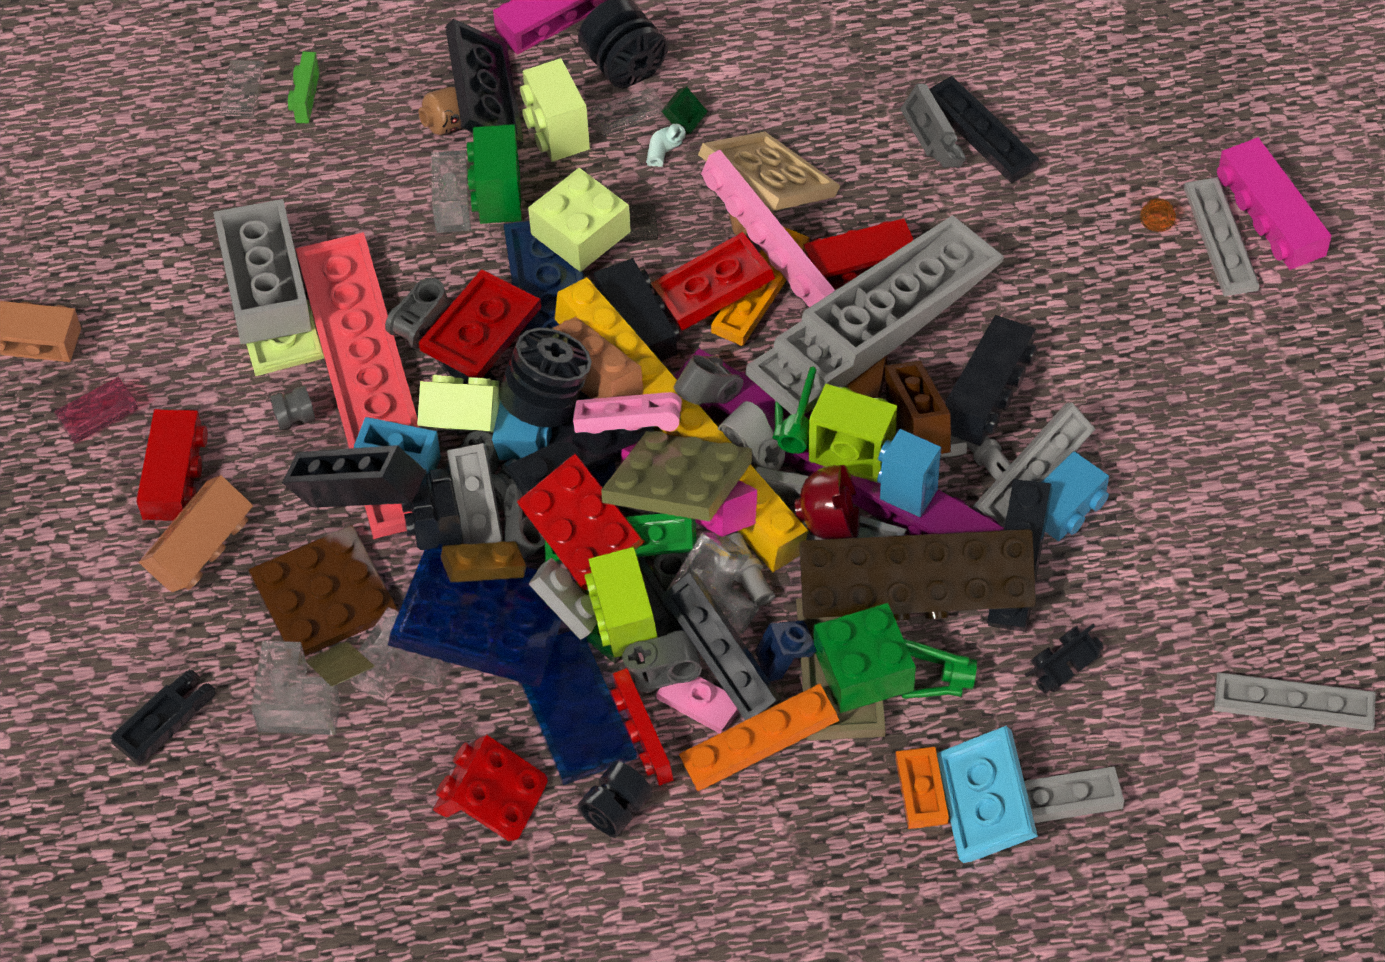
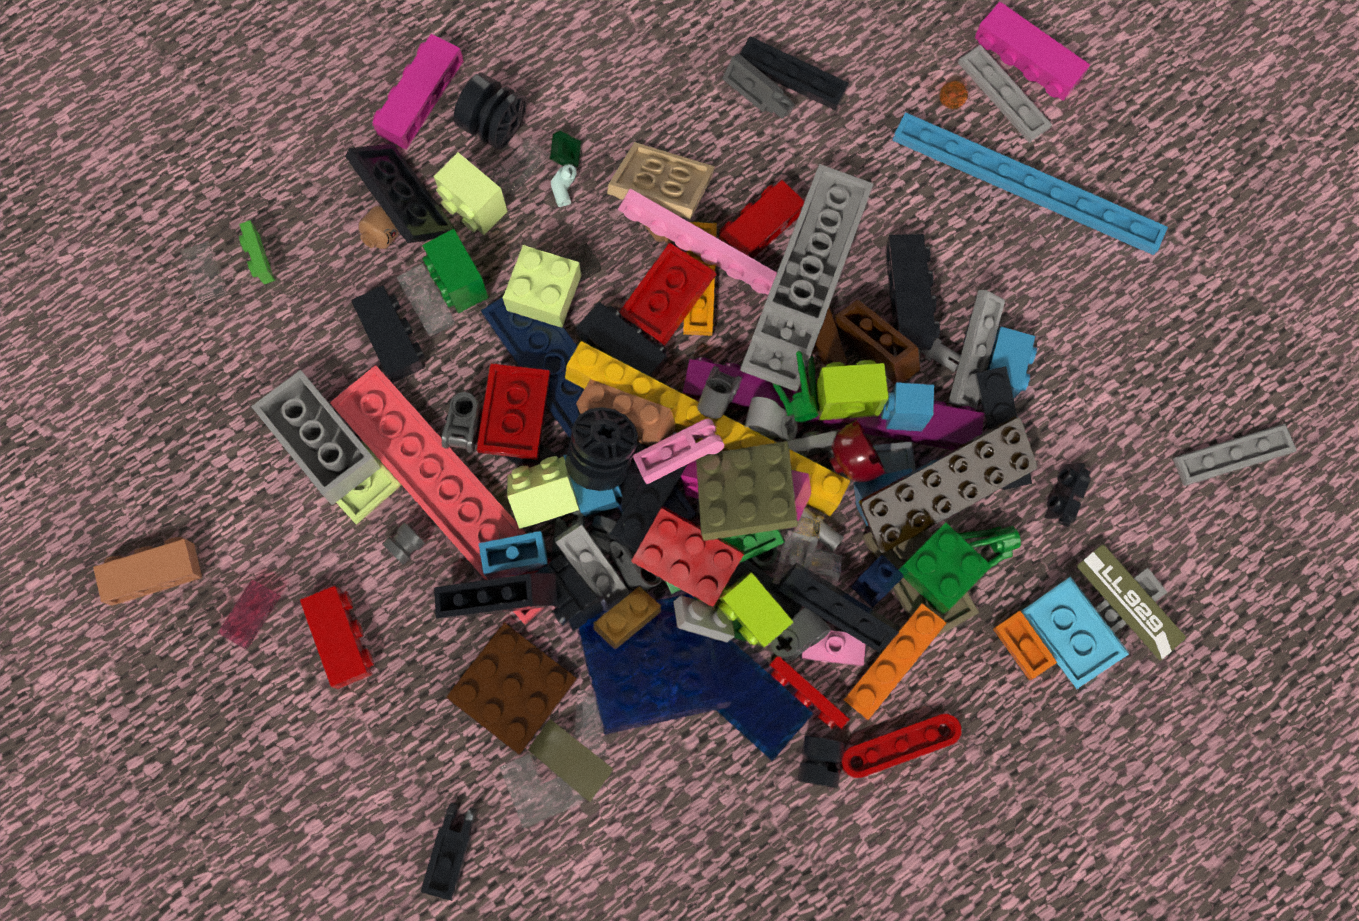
camera: 30 degrees left, 20 degrees up
nougat brick [138,475,253,592] -> none
red bracket [433,734,548,841] -> none
none -> black brick [351,285,425,383]
none -> red plate [840,714,962,778]
none -> dark azure plate [892,112,1168,255]
none -> olive sticker [1077,545,1186,660]

